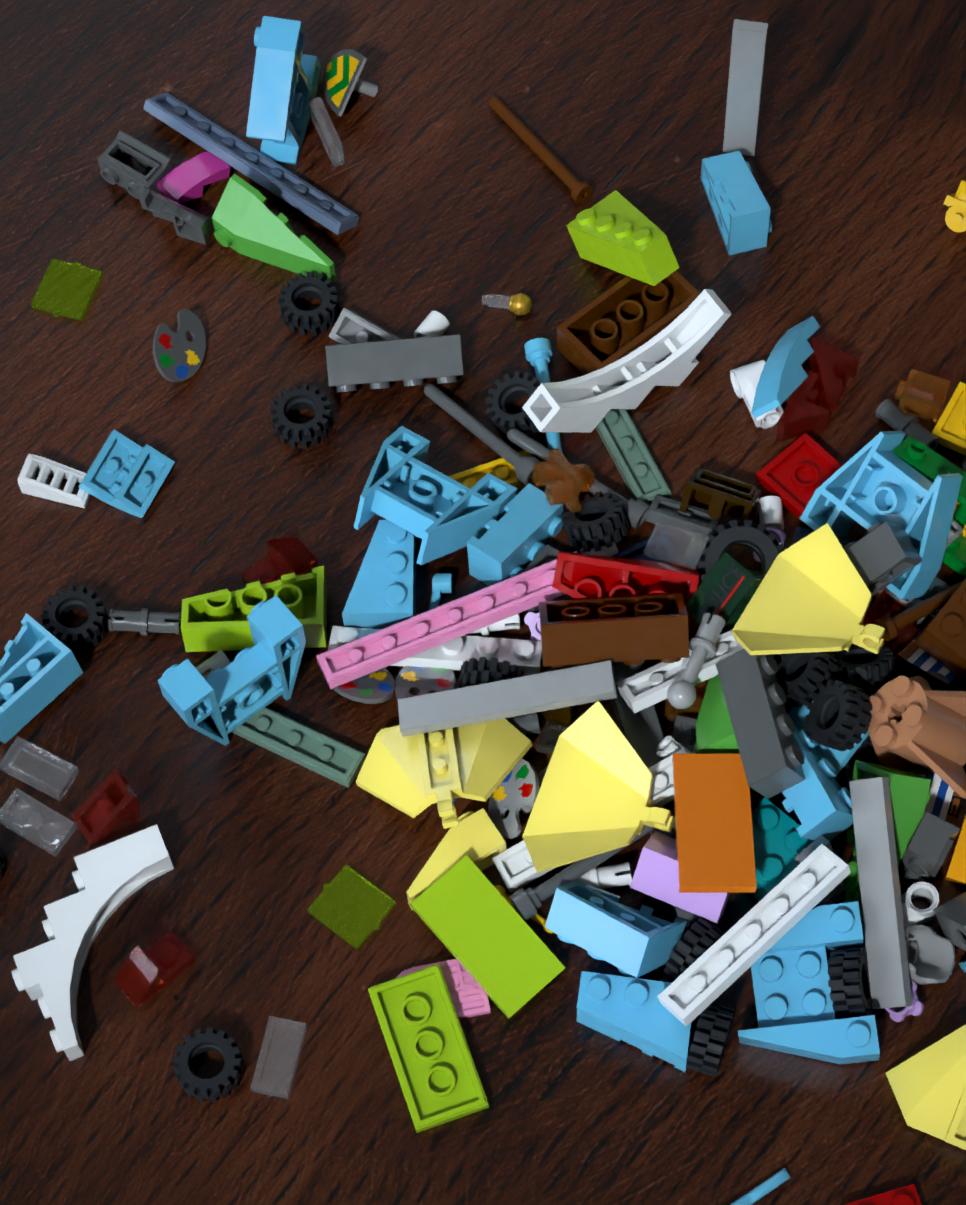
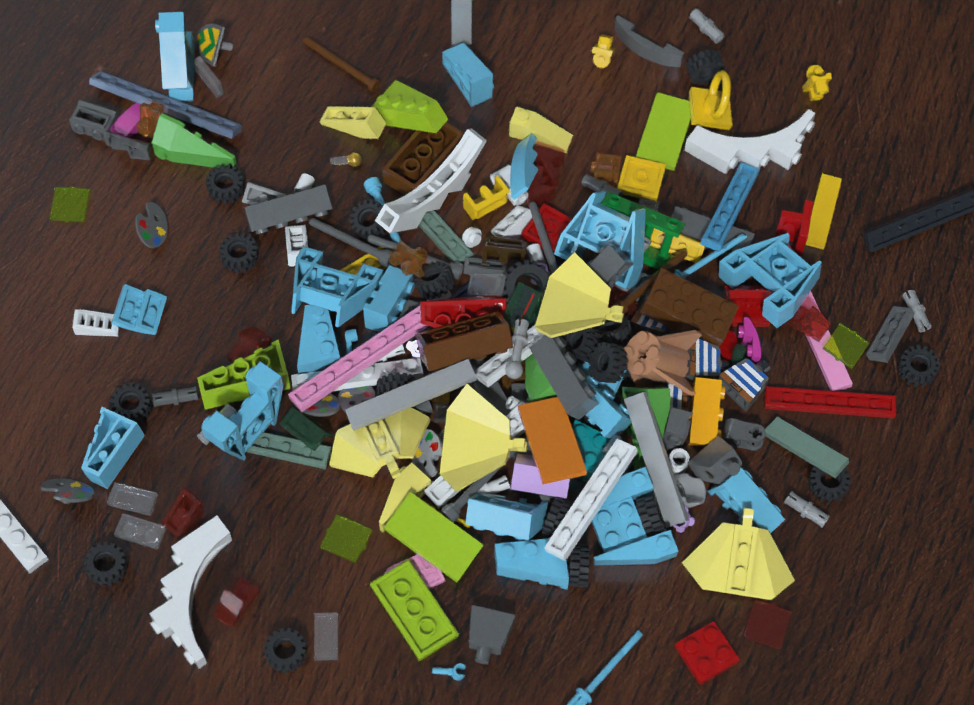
camera: 20 degrees left, 0 degrees up
none -> clear orange hips [136,101,163,137]
none -> clear green panel [280,407,334,451]
none -> white slope [285,225,308,267]
none -> light yellow slope [320,106,386,139]
none -> medium azure hand [432,663,466,681]
none -> white plate [462,227,482,248]
none -> yellow window [463,176,511,220]
none -> dark grey torso [469,605,515,664]
none -> white slope [491,205,532,239]
none -> light yellow slope [509,107,573,153]
none -> dark grey piece [529,201,558,274]

